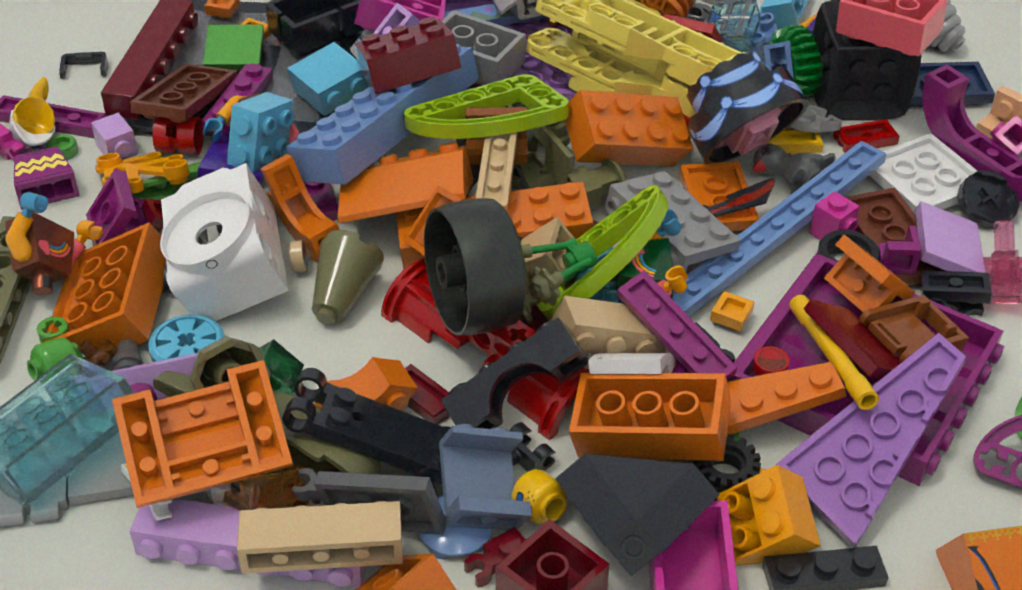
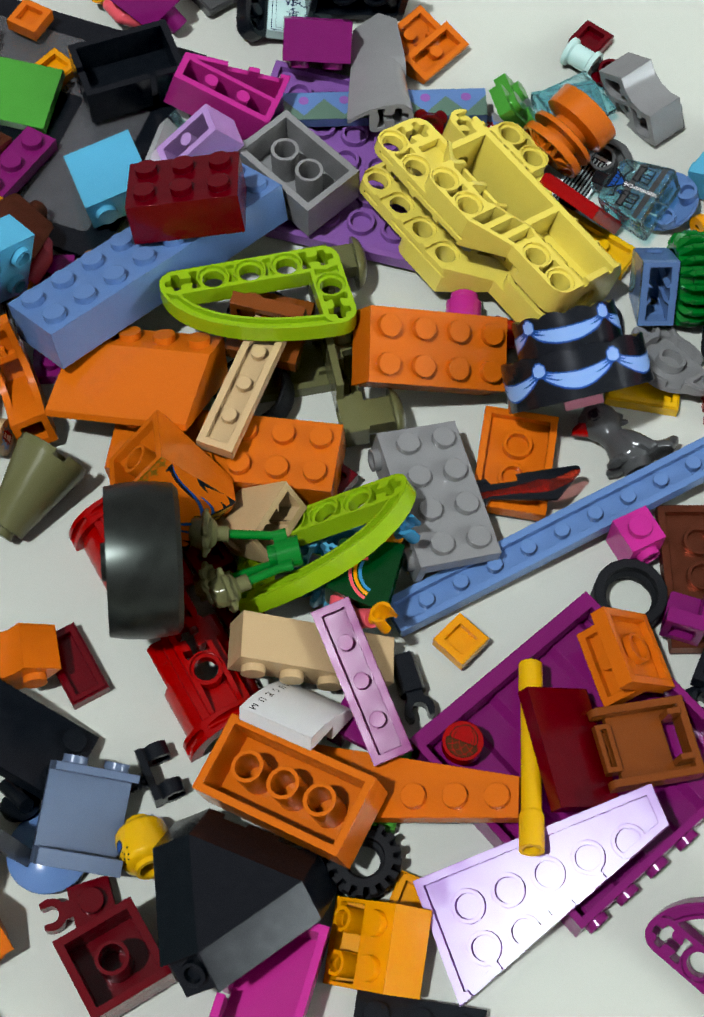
camera: 15 degrees right, 20 degrees up
black arch [441,317,589,429] -> none

